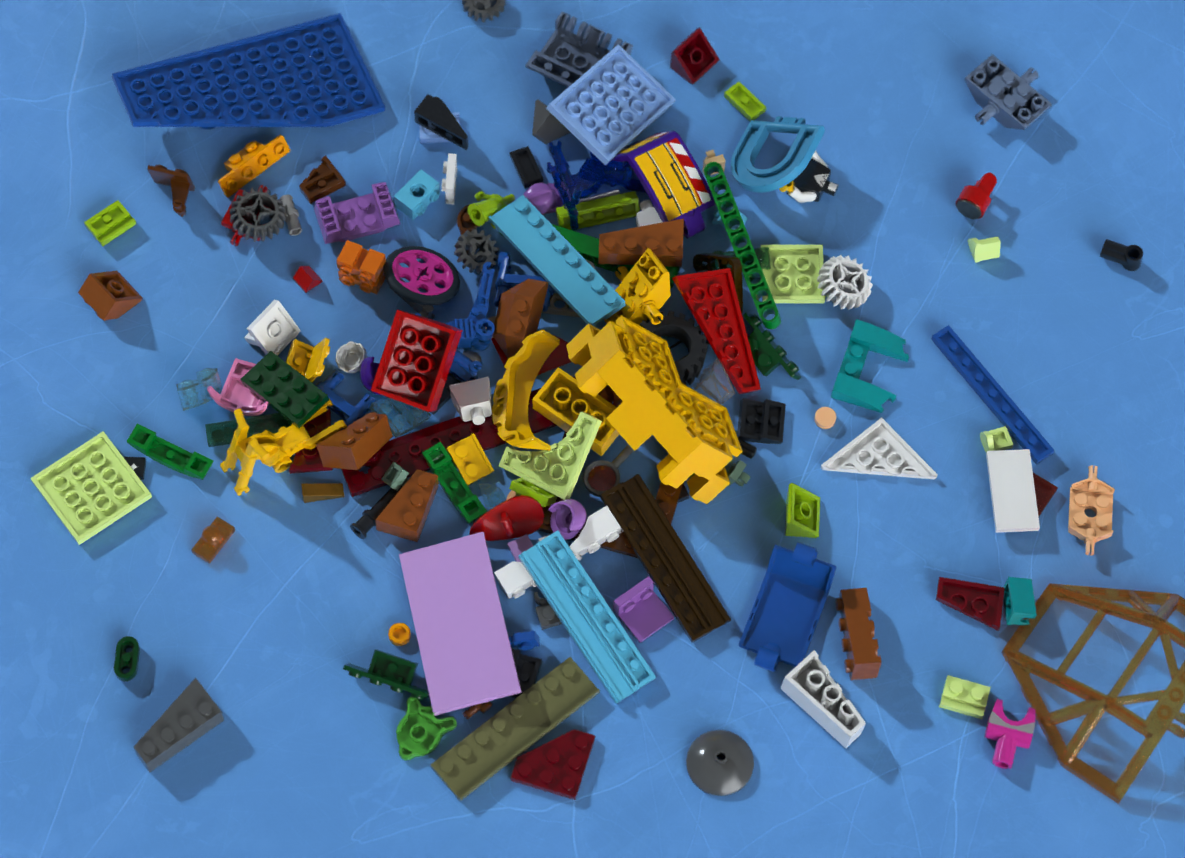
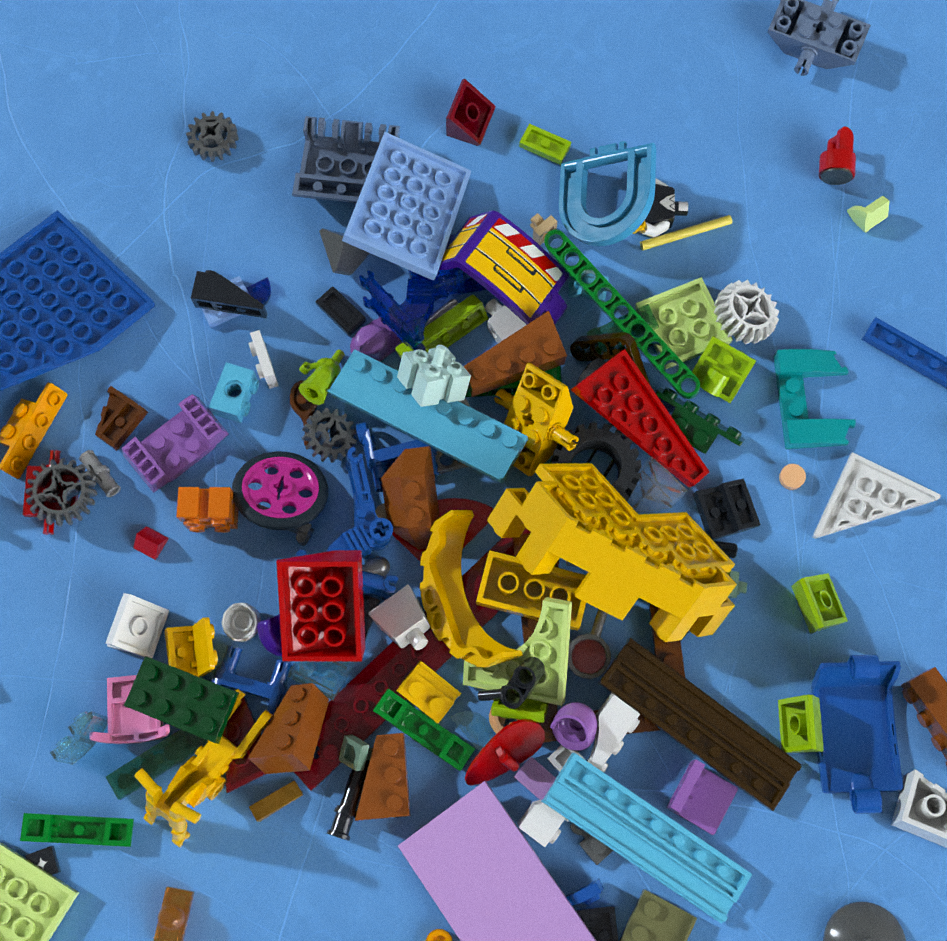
camera: 20 degrees left, 10 degrees up
none -> clear blue tile [246,277,271,306]
none -> light aqua brick [397,345,471,407]
none -> black beam [478,657,545,709]
none -> light yellow bar [640,215,732,251]
none -> lime plate [692,336,757,404]
none -> lime slope [778,694,824,753]

